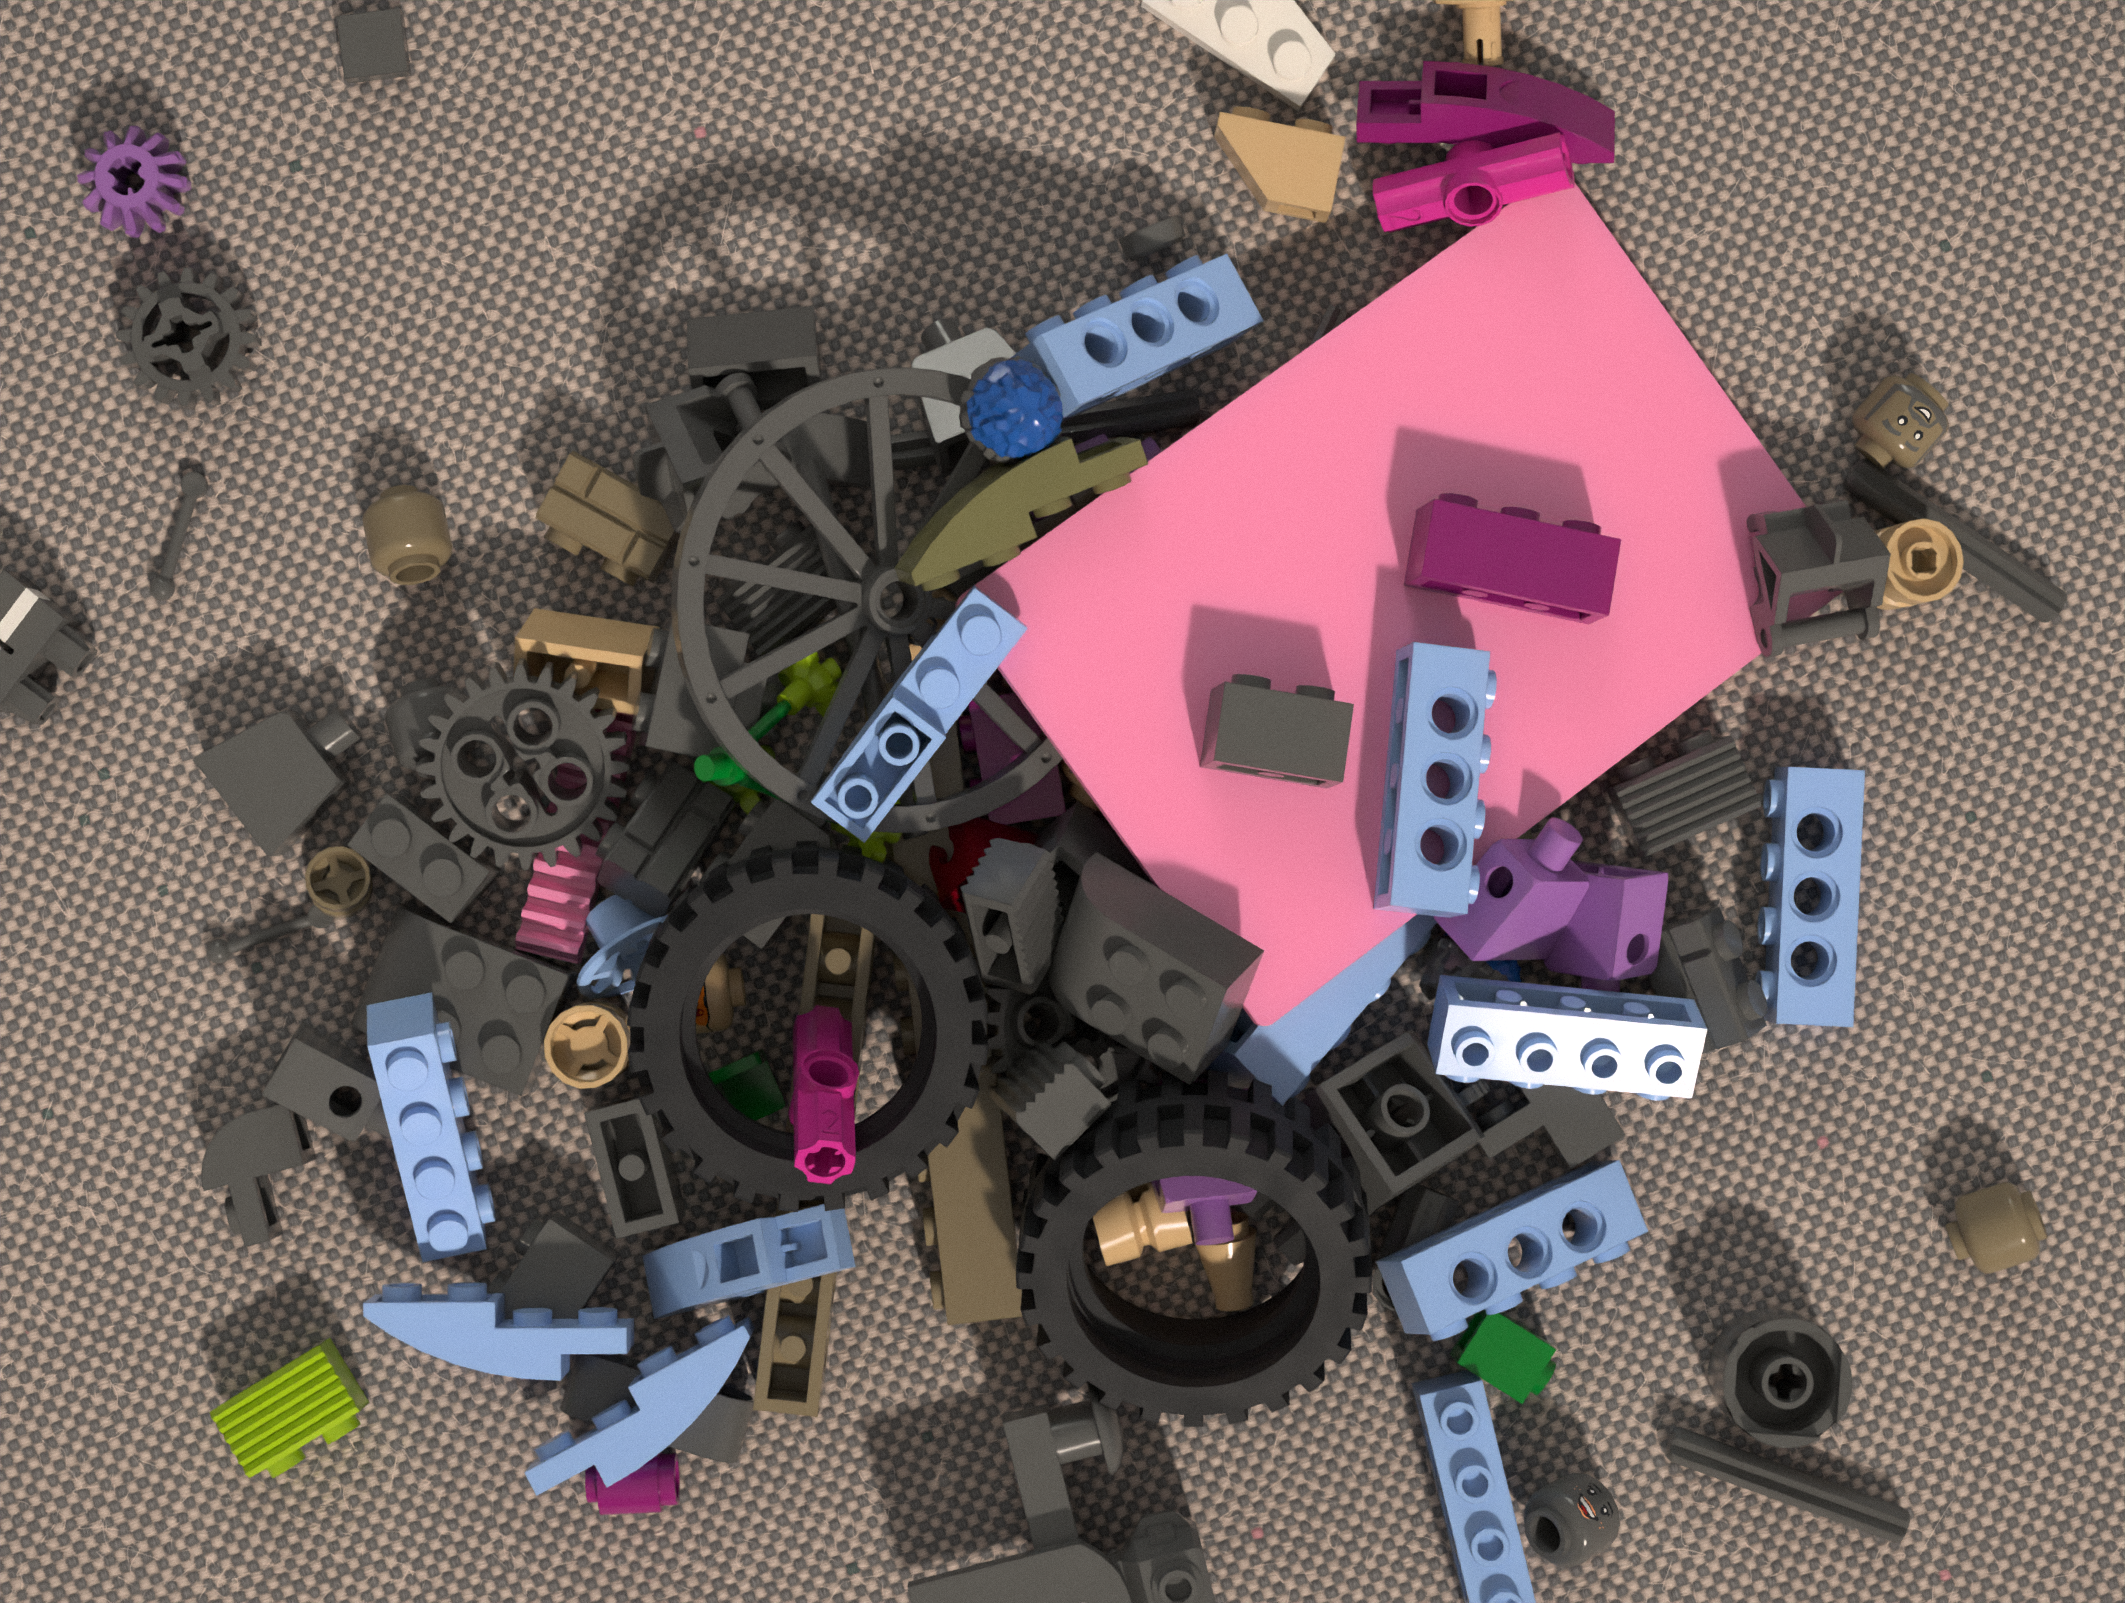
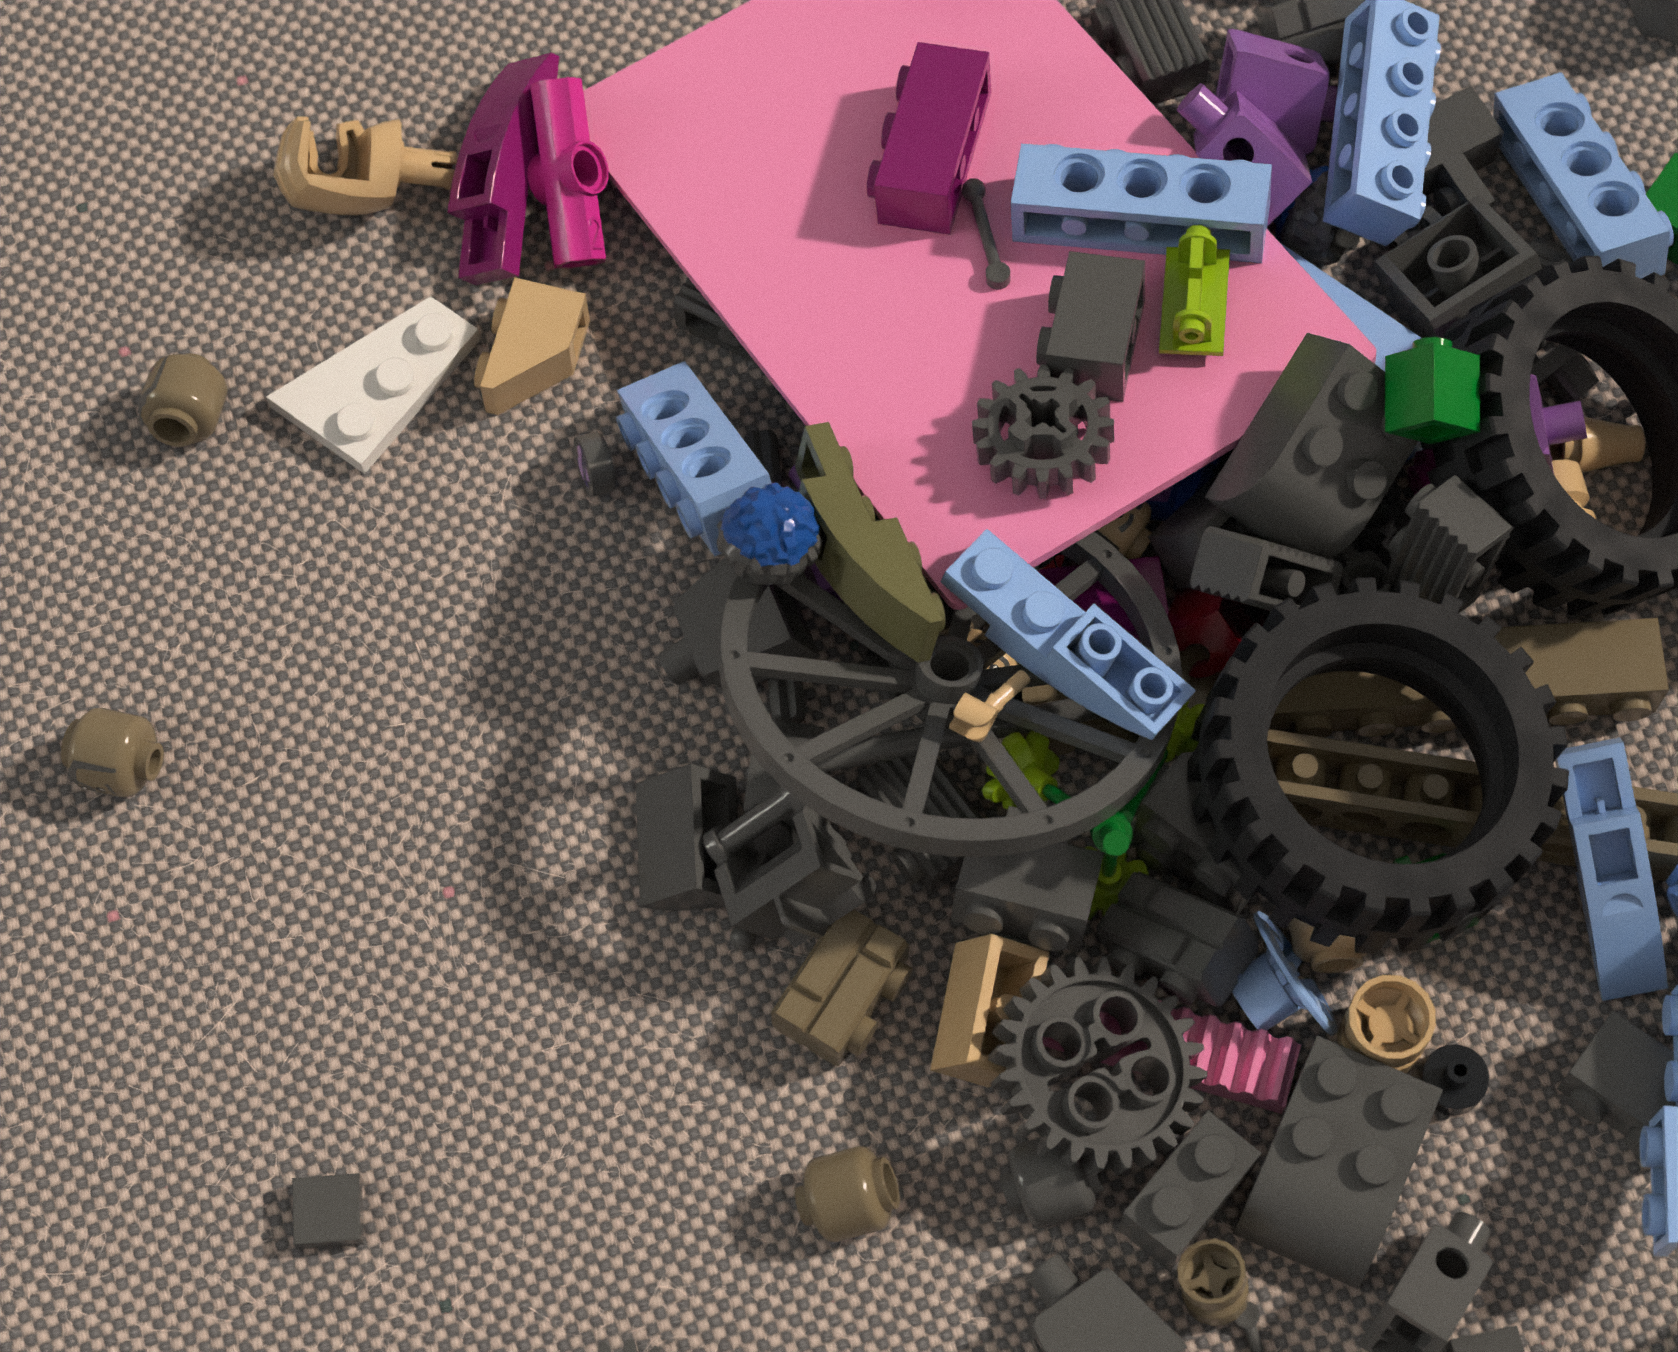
camera: 90 degrees left, 20 degrees down
light blue brick [367,992,496,1262] -> none
dark grey brick [584,1095,687,1239] -> none
dark pink piece [788,1005,860,1184] -> none
none -> tan hand [949,670,1030,742]
none -> dark grey hinge [961,178,1011,290]
none -> dark grey gear [972,364,1114,499]
none -> lime hinge [1159,225,1230,356]
none -> green brick [1385,337,1480,444]
none -> black tile [1419,1044,1489,1115]

